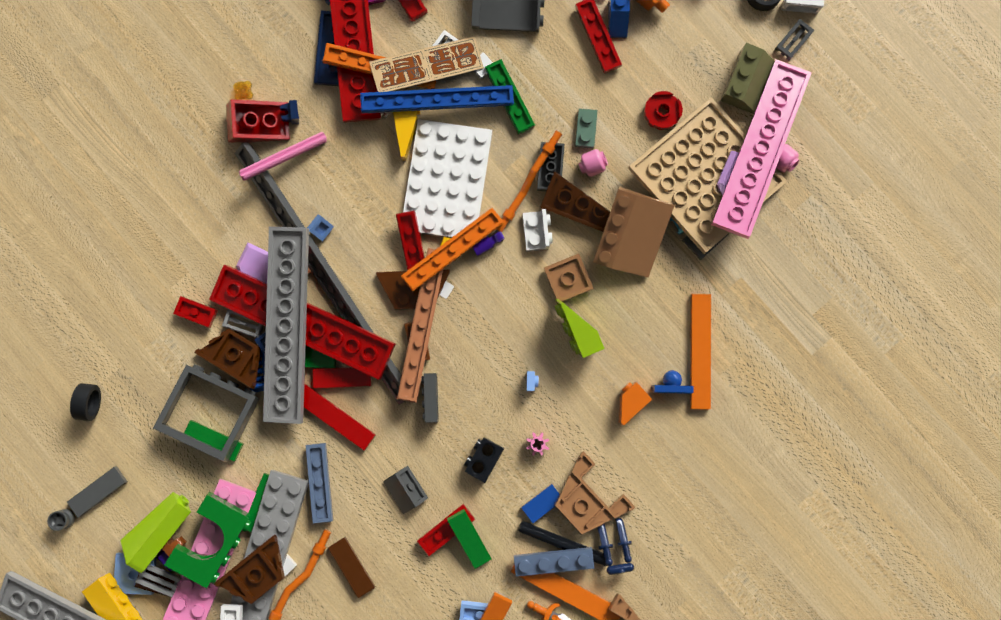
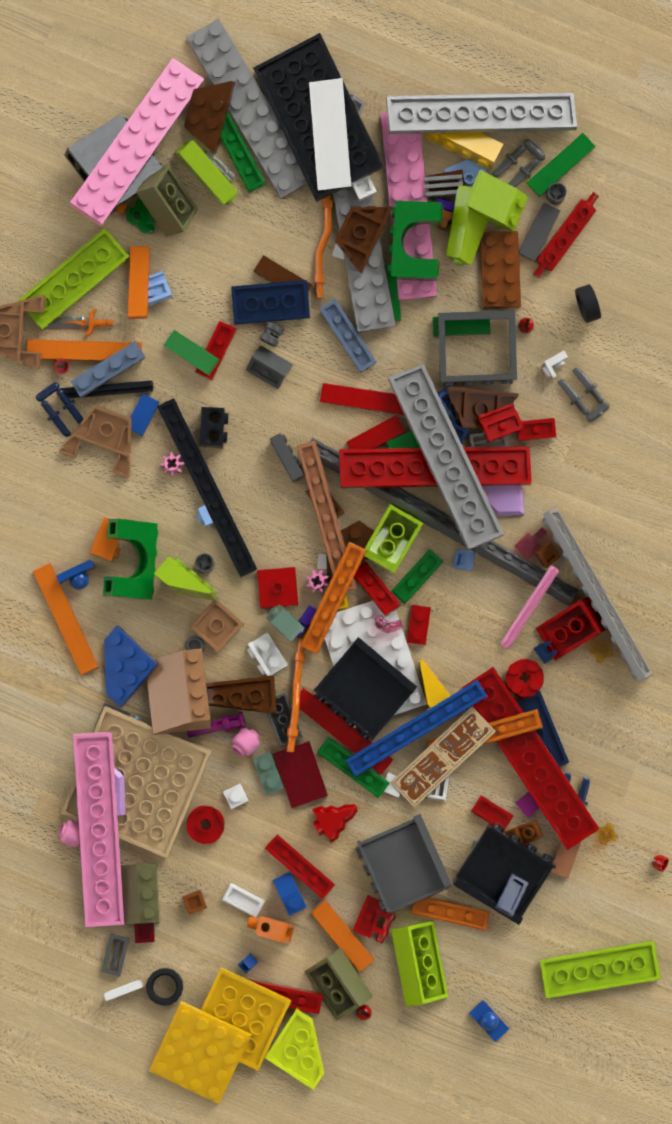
camera: 150 degrees right, 0 degrees up
none -> red hinge [54,358,70,374]
none -> green arch [103,518,159,600]
none -> blue plate [104,626,159,707]
none -> dark red plate [134,922,155,943]
none -> black plate [157,398,258,578]
none -> dark orange plate [182,890,207,915]
none -> dark grey tile [185,636,205,652]
none -> magenta pin [187,712,246,738]
none -> dark grey wheel [195,553,215,574]
none -> white tile [222,883,265,918]
none -> white plate [223,783,249,809]
none -> dark blue tile [231,280,310,325]
none -> red plate [257,567,299,609]
none -> dark grey wheel [259,322,284,347]
none -> sand green slope [266,605,304,641]
none -> dark red tile [273,741,328,808]
none -> red tile [291,687,394,775]
none -> bright pink gear [306,570,330,593]
none -> red rock [312,804,358,844]
none -> black panel [313,637,417,741]
none -> lime slope [364,504,424,573]
none -> clear pink arm [375,615,403,633]
none -> green tile [391,549,444,604]
none -> red plate [407,605,431,646]
none -> lime slope [465,170,528,231]
none -> red plate [478,403,524,443]
none -> dark orange plate [480,231,521,309]
none -> dark grey piece [491,139,545,187]
none -> red plate [506,659,544,698]
none -> clear pink plate [515,527,547,560]
none -> red hinge [518,318,534,334]
none -> green tile [526,133,596,197]
none -> red plate [533,192,599,278]
none -> dark orange plate [534,541,561,568]
none -> white bracket [542,351,568,380]
none -> light grey plate [543,508,652,682]
none -> dark grey piece [557,368,609,422]

